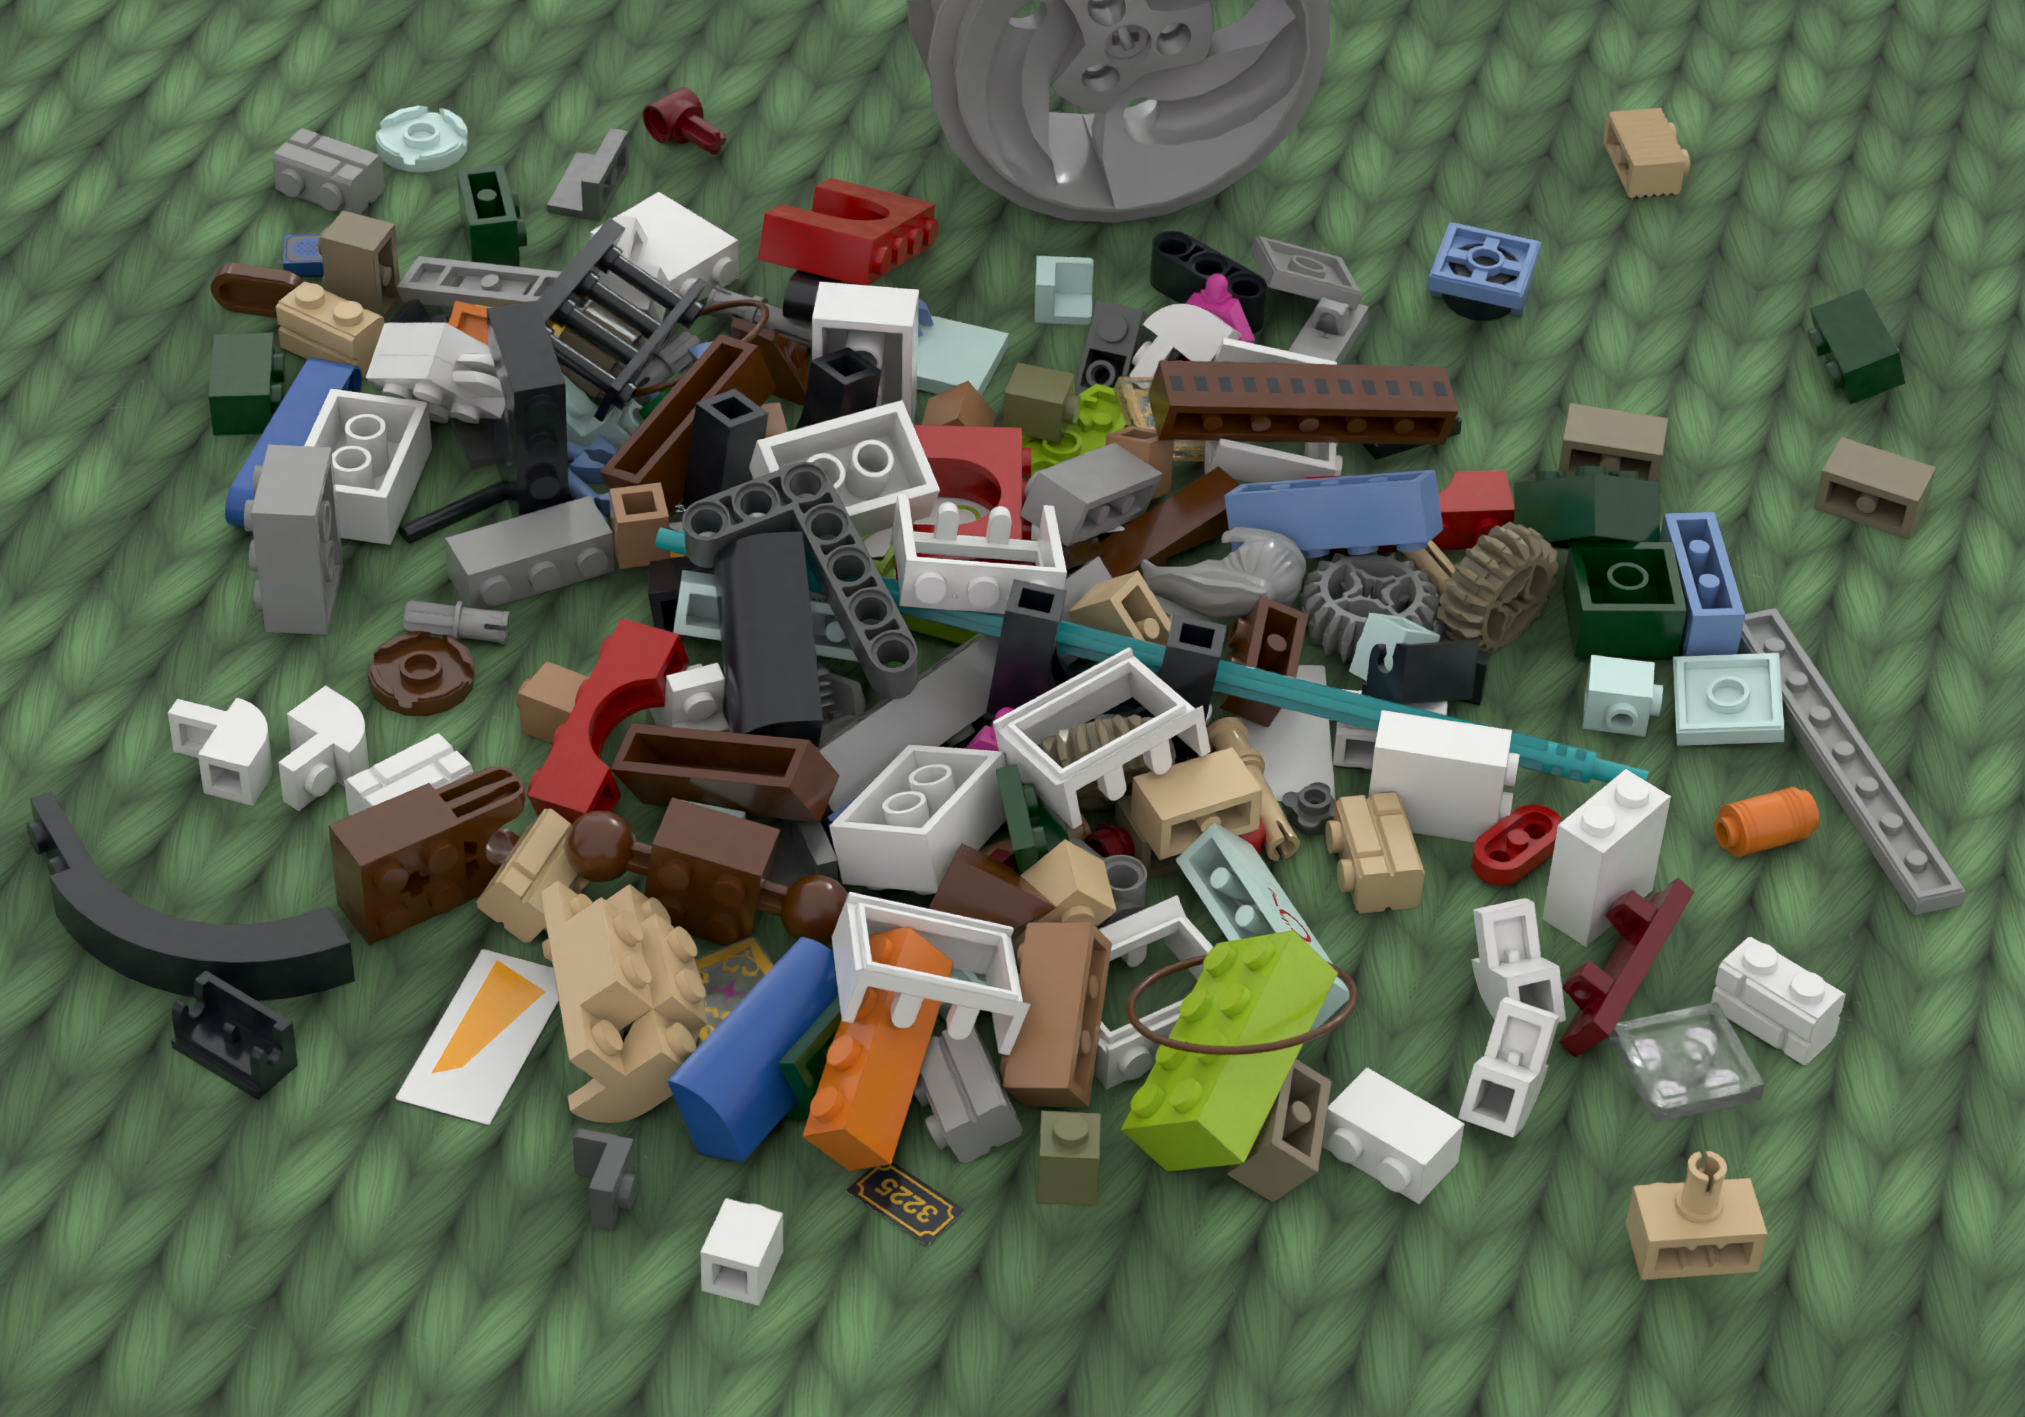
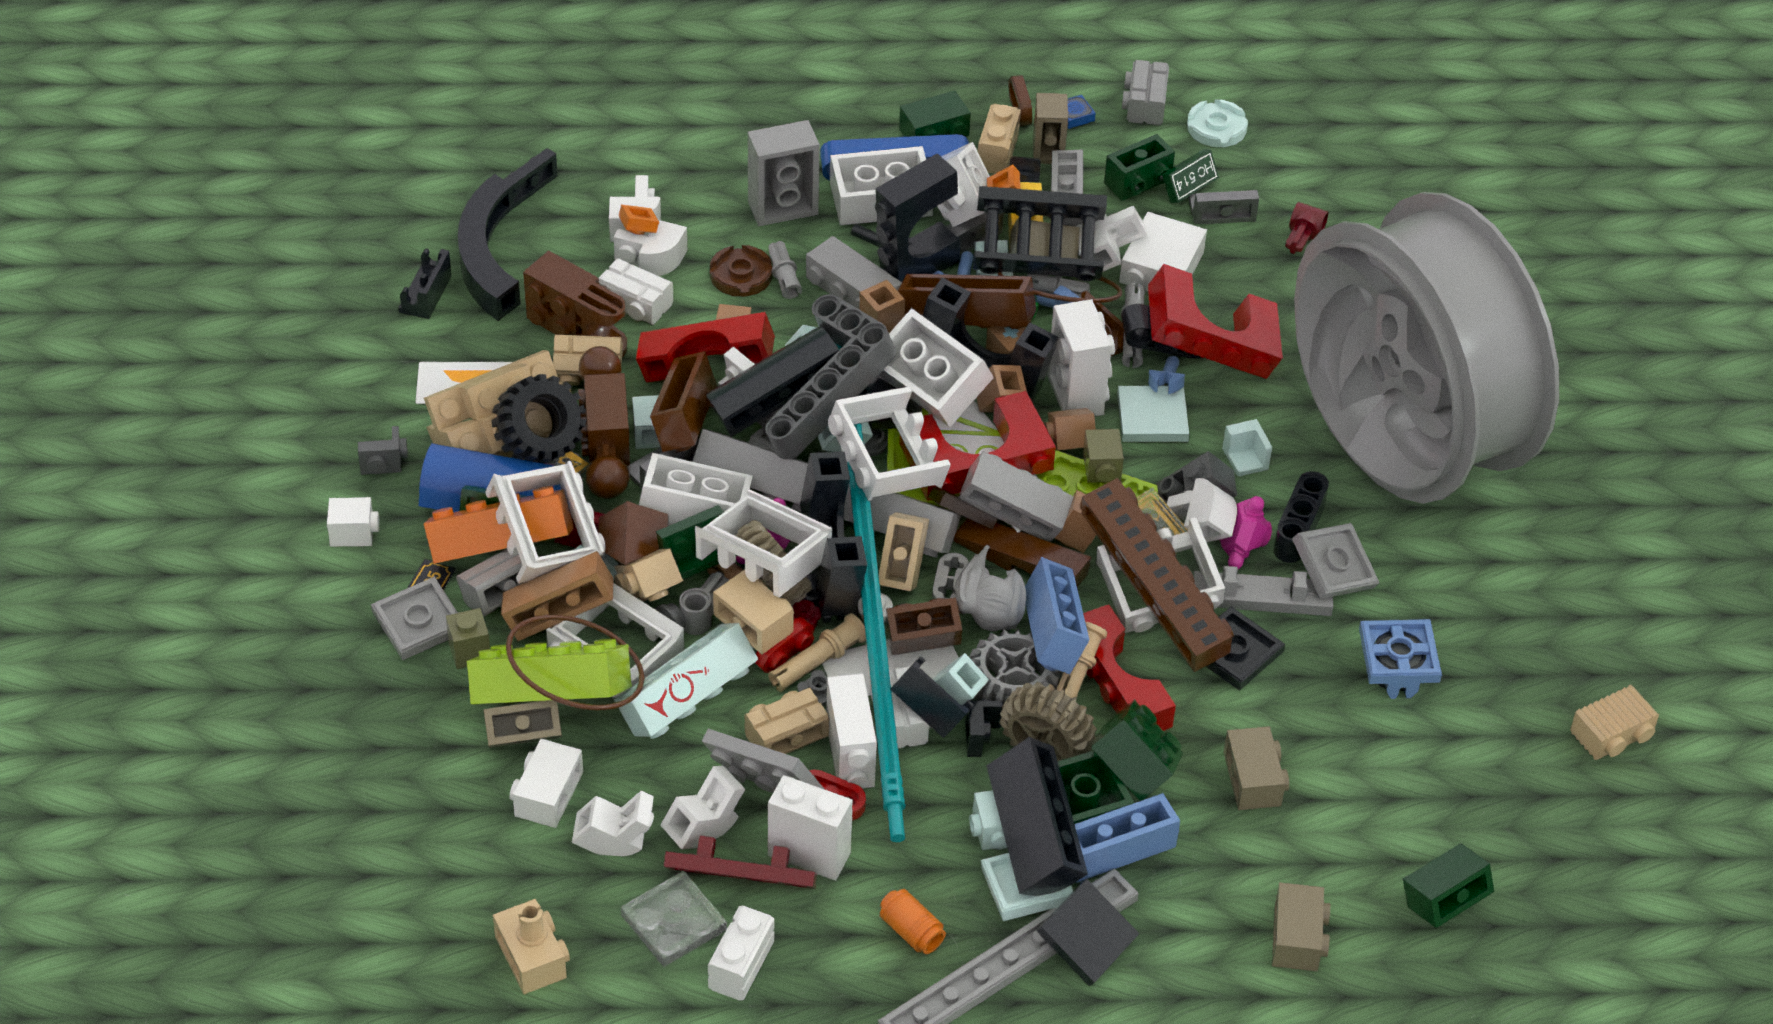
camera: 70 degrees right, 5 degrees up
none -> light grey tile [371,576,458,660]
none -> black tyre [491,374,586,464]
none -> orange plate [618,204,659,235]
none -> light grey plate [702,729,825,793]
none -> black brick [986,737,1088,896]
none -> black tile [1036,879,1139,986]
none -> dark green tile [1162,149,1219,203]

